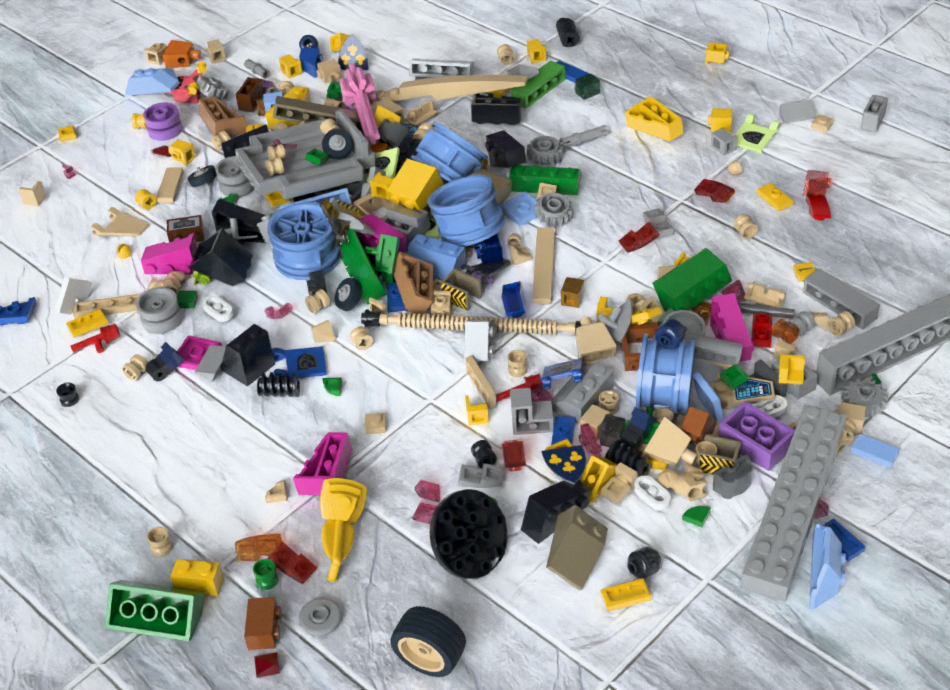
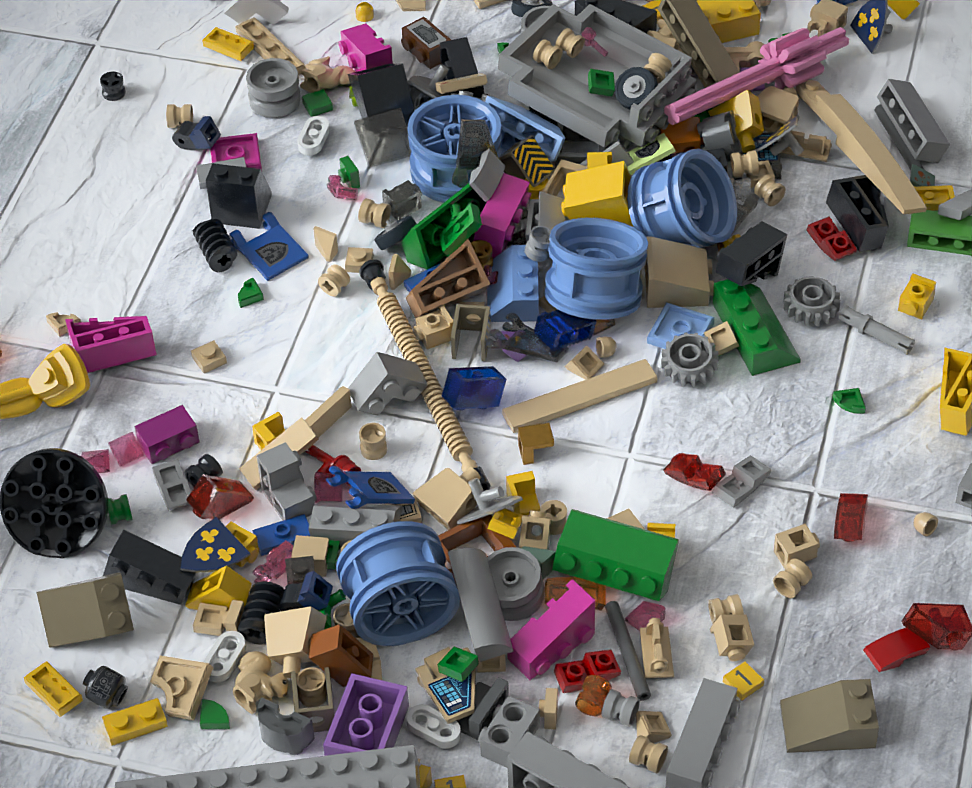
camera: 60 degrees right, 5 degrees up
red piece [70,323,121,353] -> none
dark blue head [655,319,685,349] -> none
light blue tile [692,372,724,422] -> none
yellow plate [757,183,793,211] -> none
yellow panel [779,354,805,384] -> none
none -> yellow plate [102,698,168,746]
none -> magenta brick [134,405,200,464]
none -> tan tile [150,656,213,720]
none -> tan tile [239,417,319,491]
none -> green plate [338,156,360,191]
none -> tan plate [345,247,374,273]
none -> clear smoke tile [354,108,411,168]
none -> tan tile [435,73,488,94]
none -> light grey wheel [524,226,551,262]
none -> tan wheel [708,594,744,624]
none -> tan brick [710,615,754,661]
none -> light grey shield [753,115,804,156]
none -> tan brick [774,523,820,569]
none -> dark tan slope [780,679,879,753]
none -> red slope [806,216,857,261]
none -> green tile [833,388,866,414]
none -> yellow brick [898,273,936,319]

